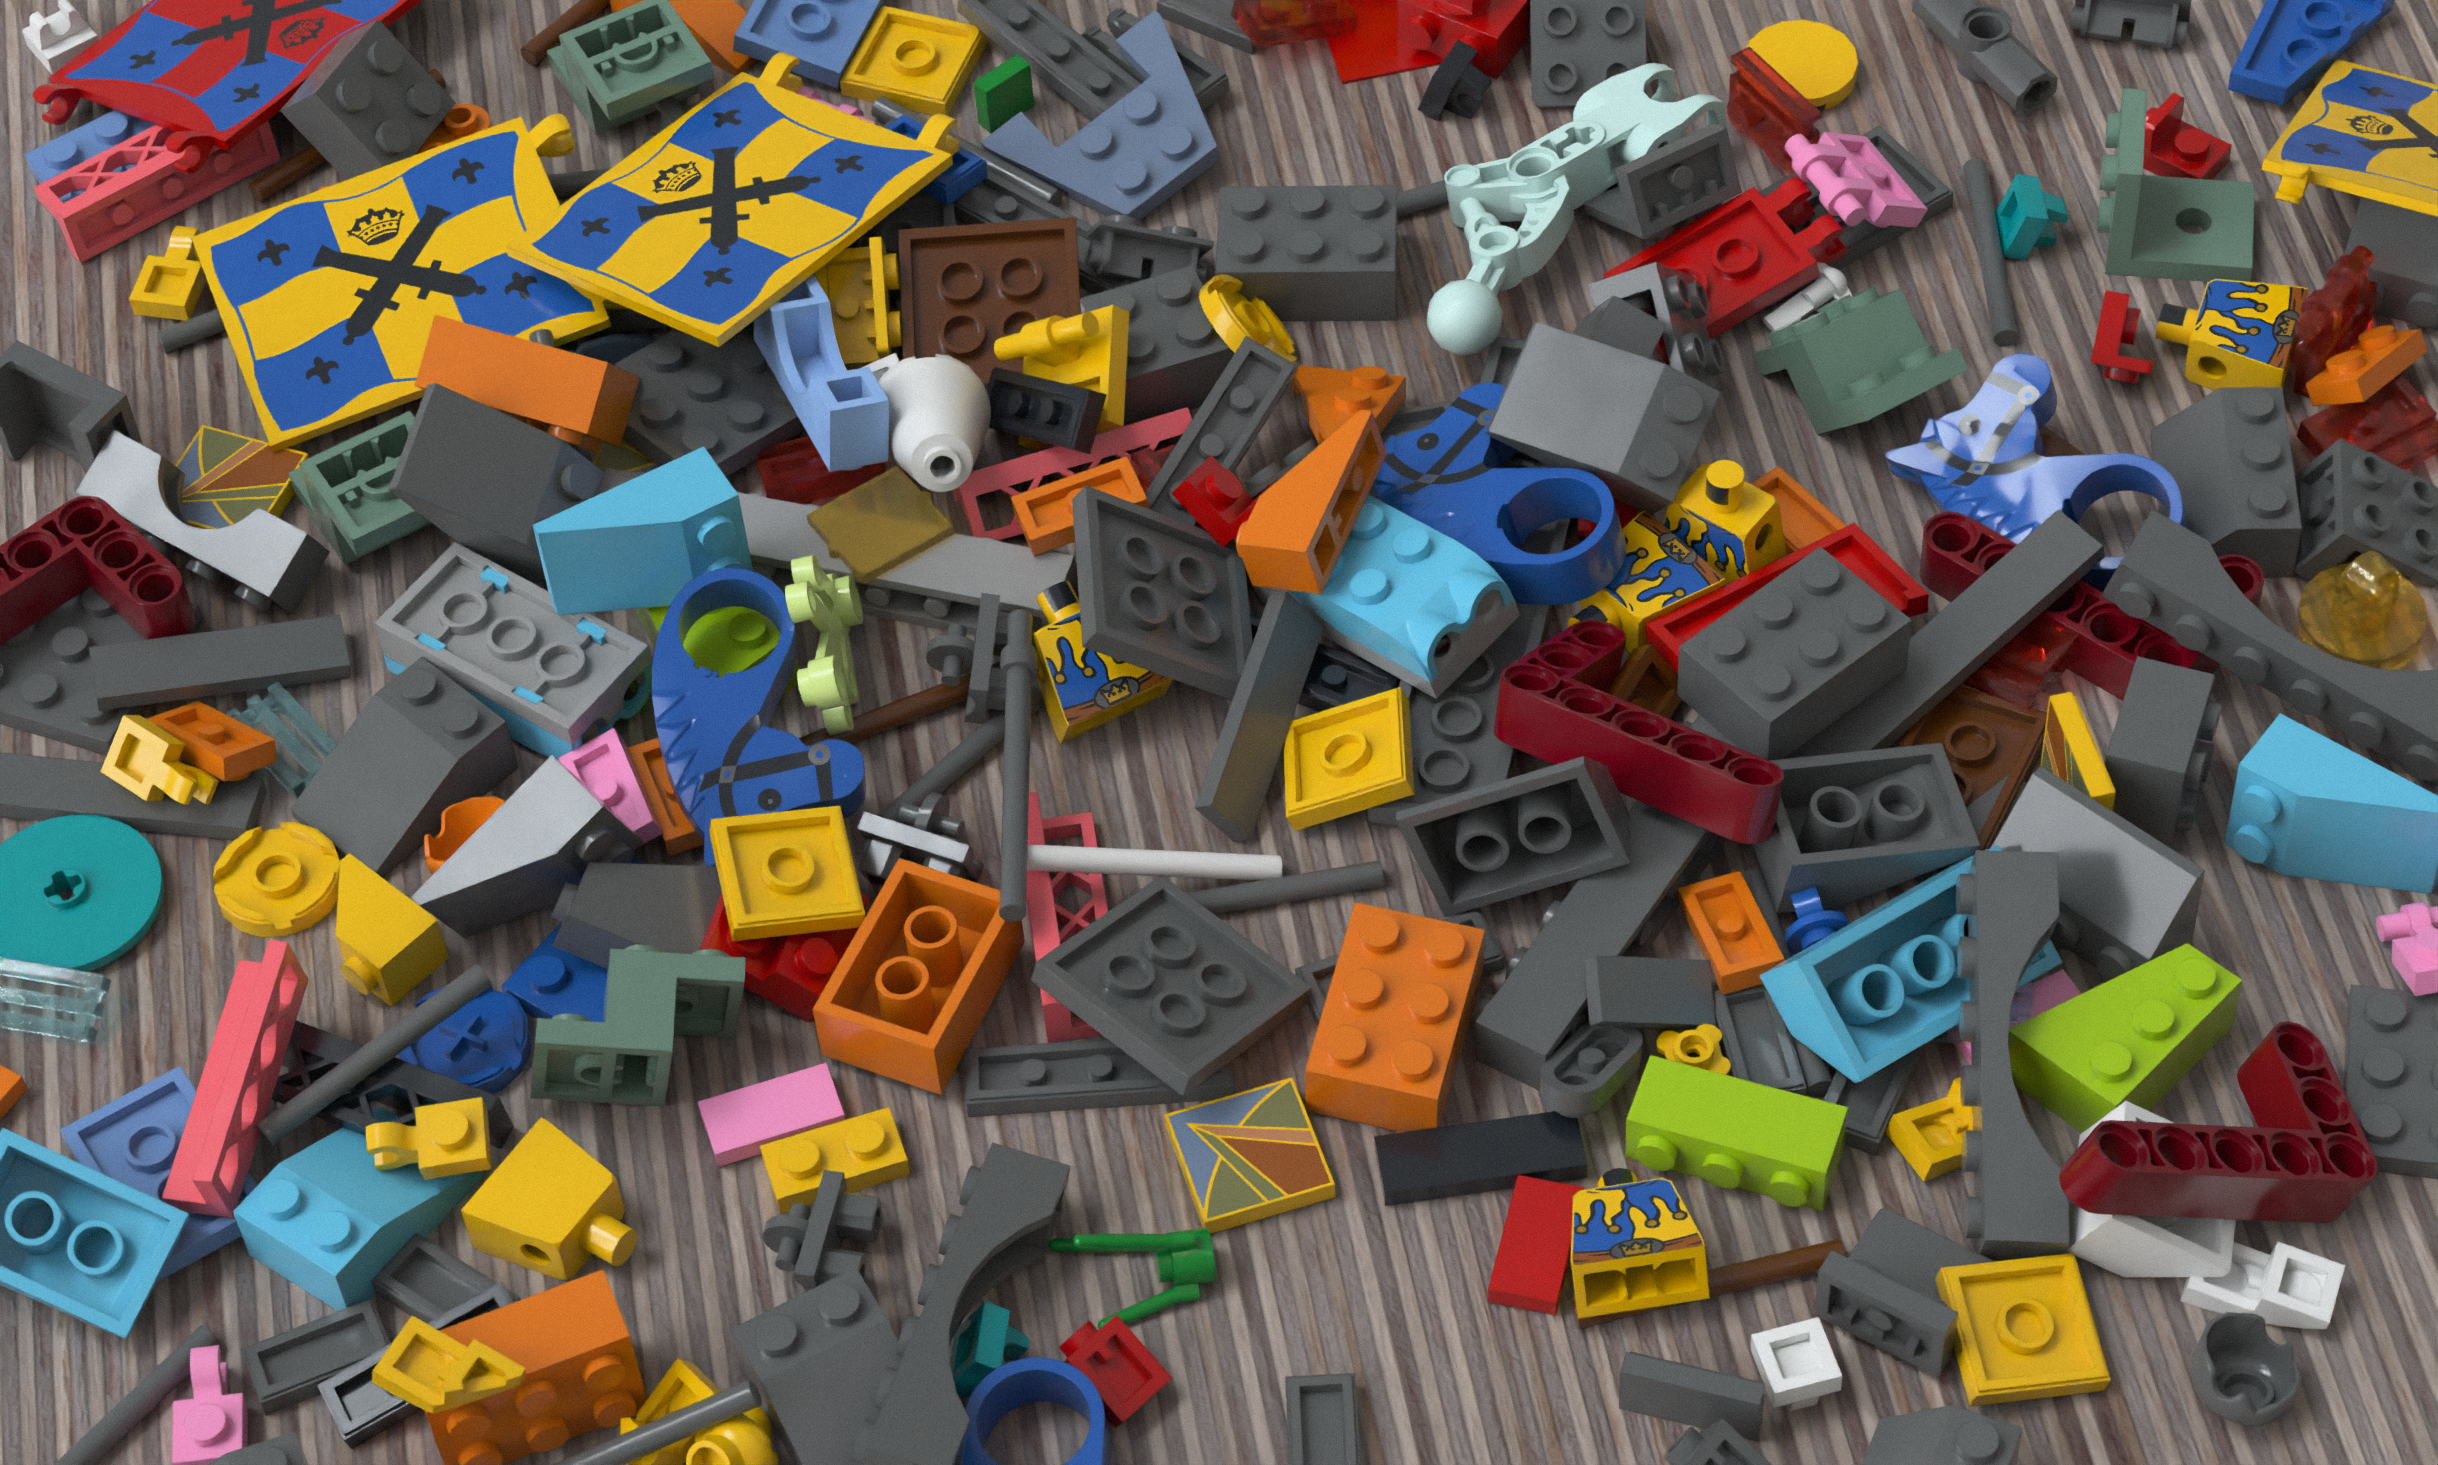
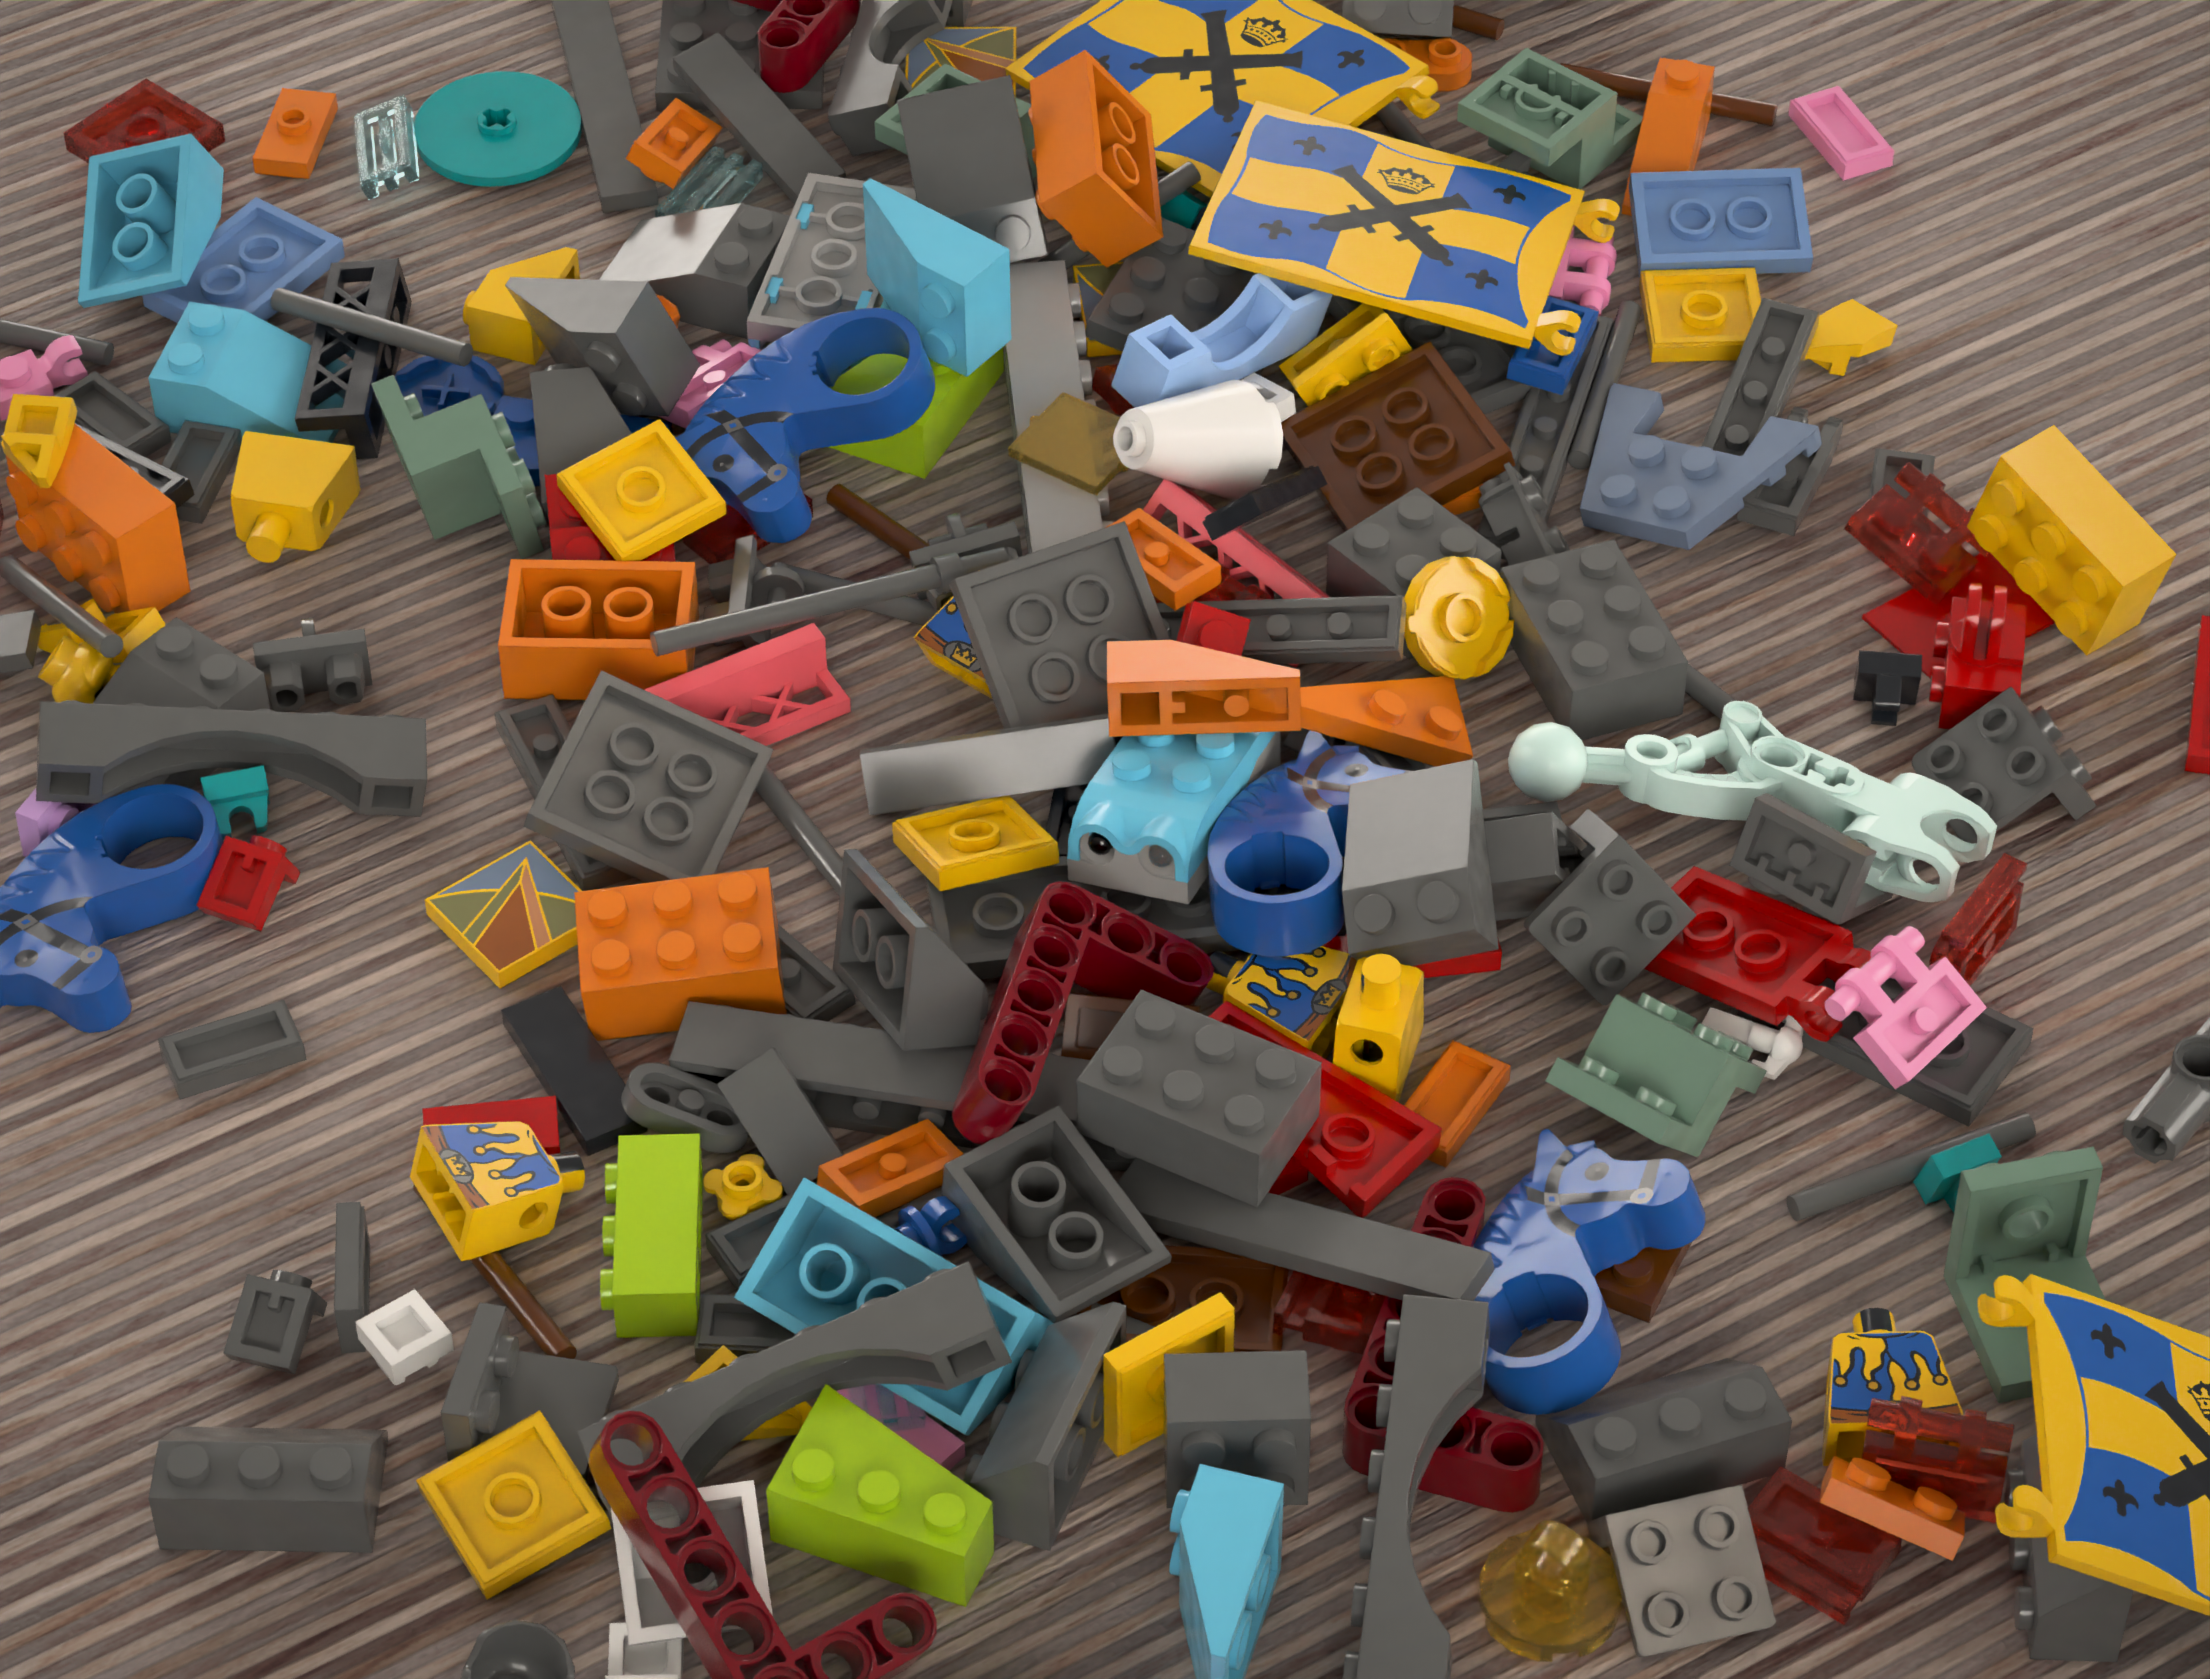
camera: 65 degrees right, 5 degrees down
yellow plate [101,715,219,805] -> none
coral fence [162,940,309,1218] -> none
yellow tile [213,822,340,938] -> none
yellow plate [366,1097,492,1180] -> none
bright pink tile [698,1063,846,1167] -> none
yellow plate [760,1107,910,1214] -> none
yellowish green plant [785,555,863,735] -> none
green tile [973,55,1035,134] -> none
yellow plate [994,305,1129,451] -> none
white bar [1027,844,1282,881] -> none
green plant [1048,1227,1216,1330] -> none
yellow tile [1742,20,1858,114] -> none
red bracket [2090,290,2156,383] -> none
red bracket [2143,93,2232,180] -> none

